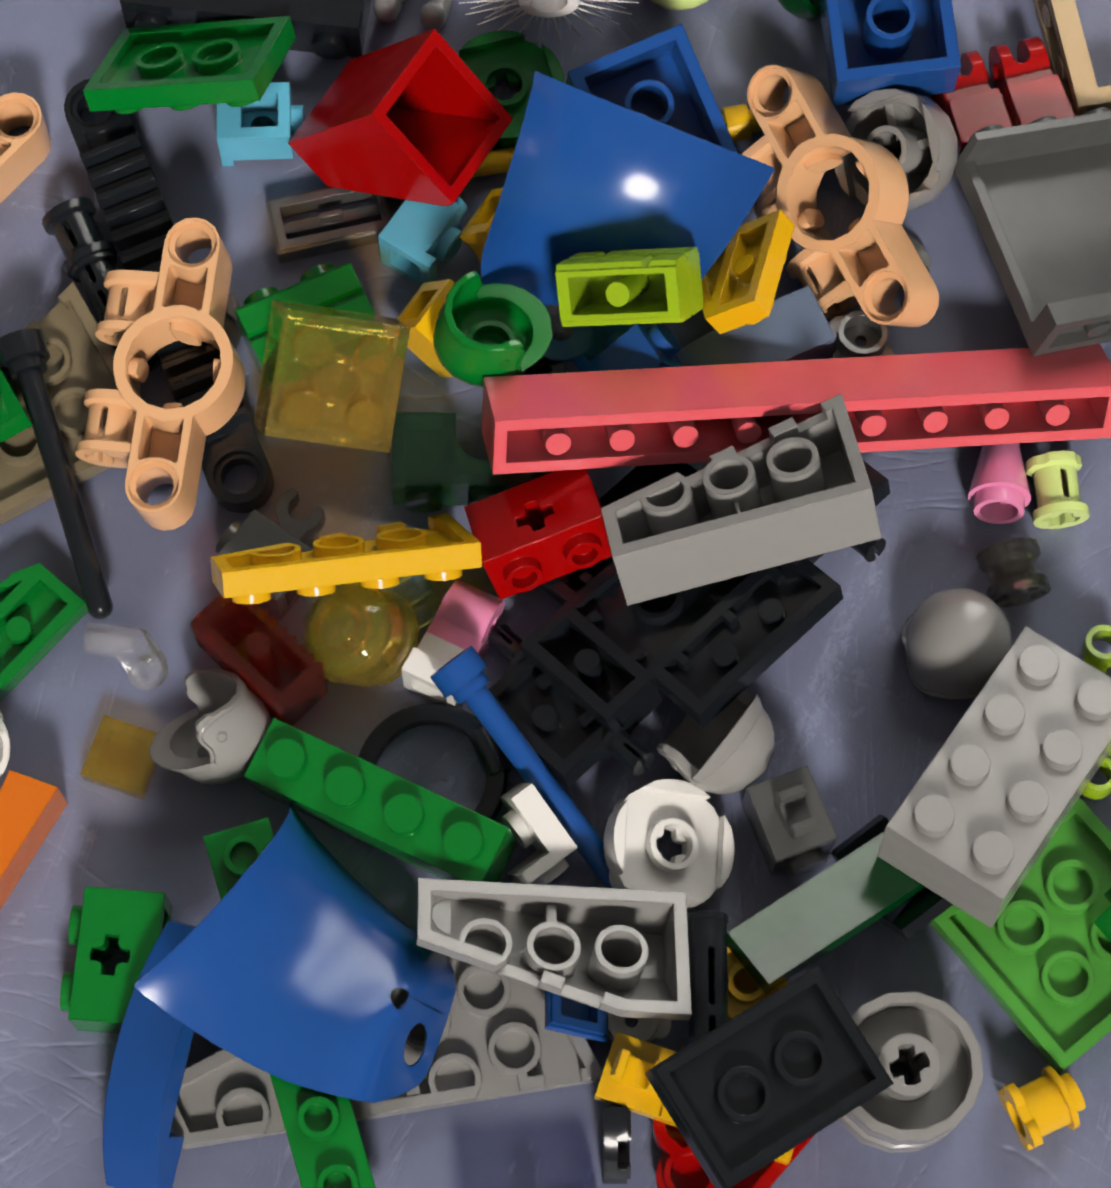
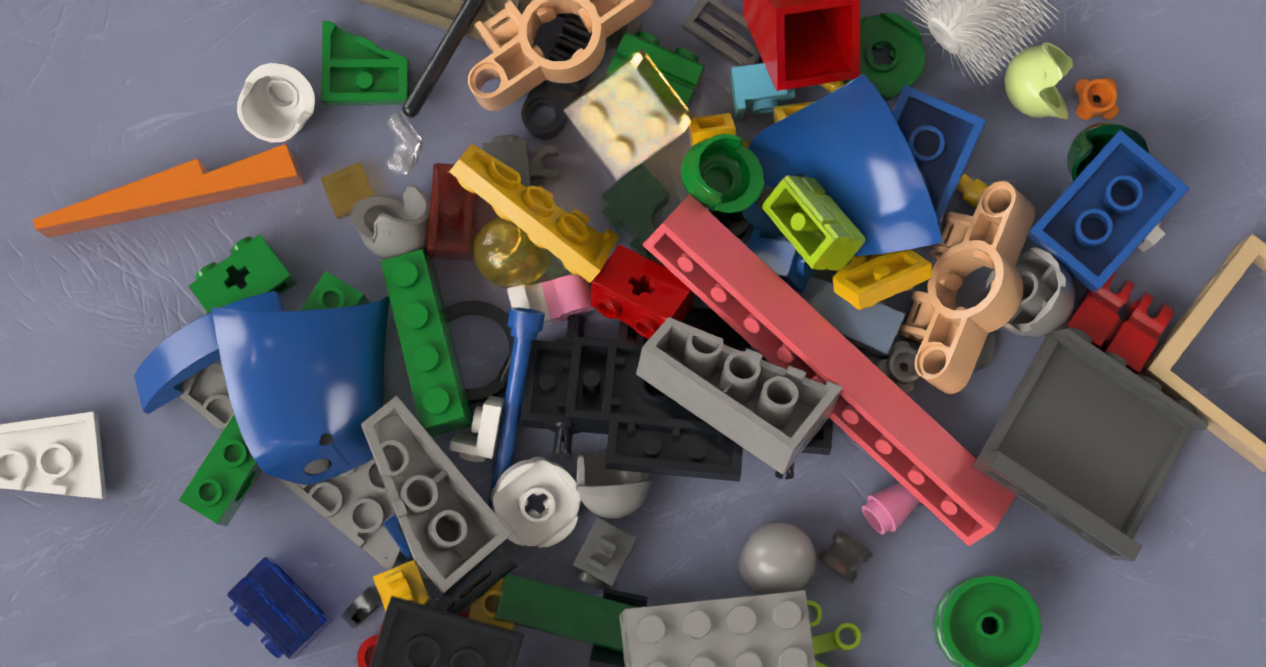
camera: 50 degrees right, 10 degrees up
yellowish green bush [1025,450,1090,529] -> none

